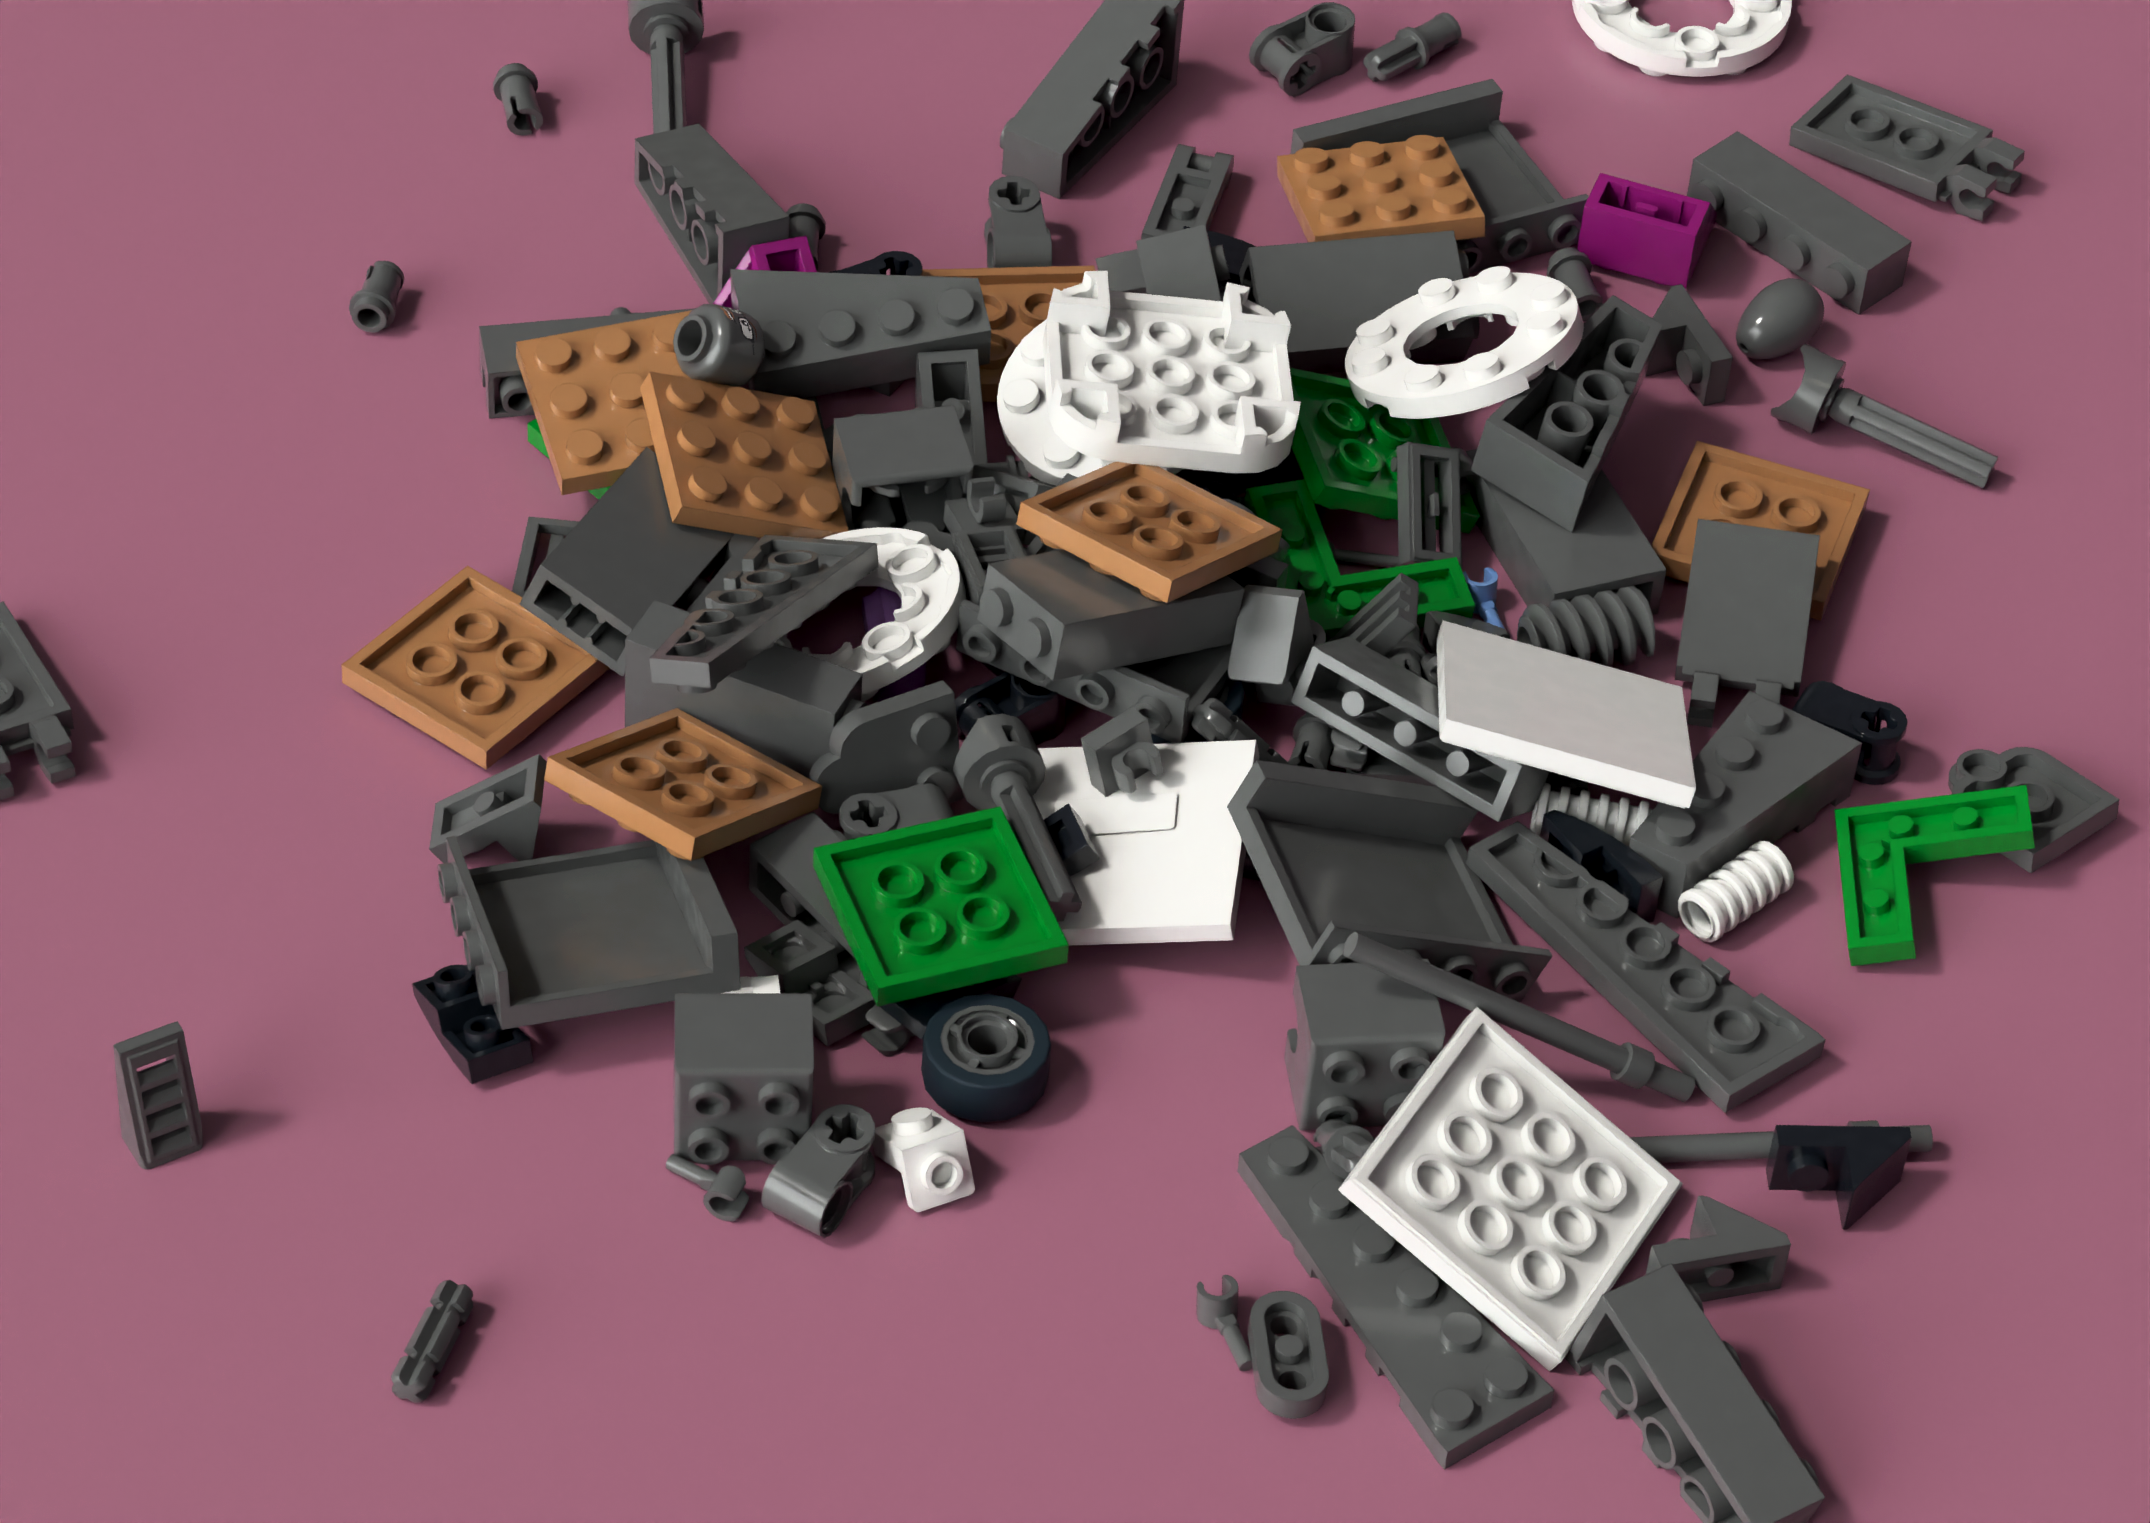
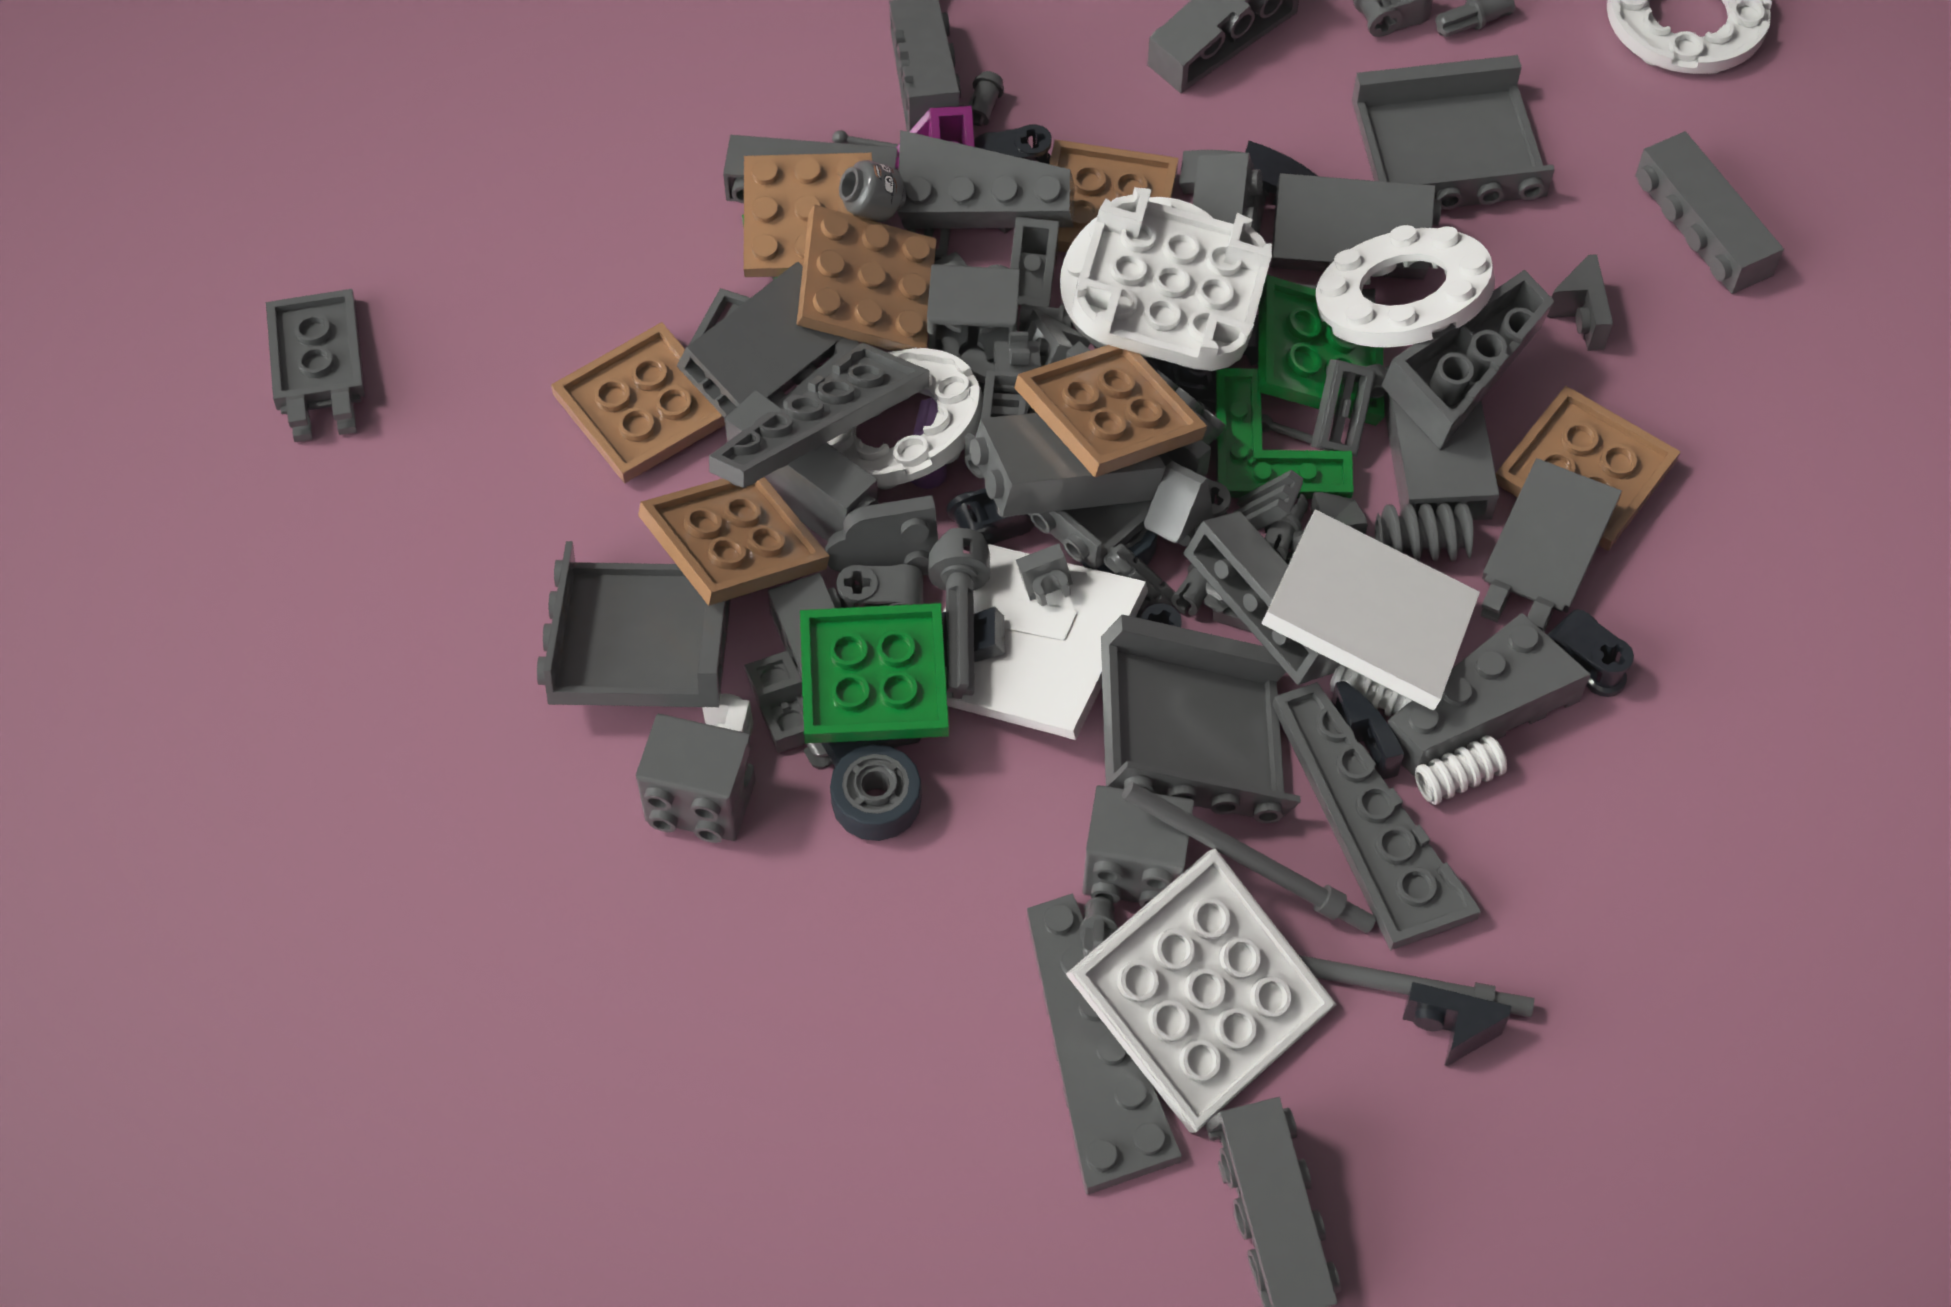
camera: 20 degrees right, 15 degrees up
dark grey slope [113,1021,203,1170] -> none
dark grey pin [349,261,405,332] -> none
dark grey axle [391,1280,474,1403] -> none
black slope [412,965,533,1084] -> none
dark grey slope [429,754,547,863] -> none
dark grey hand [666,1154,749,1222] -> none
dark grey piece [761,1104,875,1238] -> none
white bracket [873,1107,975,1212] -> none
dark grey piece [984,176,1052,268] -> none
dark grey plate [1141,144,1234,239] -> none
dark grey hand [1196,1275,1252,1371] -> none
dark grey plate [1248,1291,1329,1419] -> none
medium nougat plate [1277,135,1485,242] -> none
medium blue hand [1463,567,1505,629] -> none
dark grey pin [1546,247,1603,321] -> none
magenta slope [1577,173,1717,289] -> none
dark grey slope [1646,1195,1791,1302] -> none
dark grey animal [1736,278,1824,360] -> none
dark grey piece [1771,343,1998,489] -> none
dark grey tile [1789,74,2025,221] -> none
green plate [1834,785,2035,966] -> none
dark grey plate [1948,747,2119,873] -> none

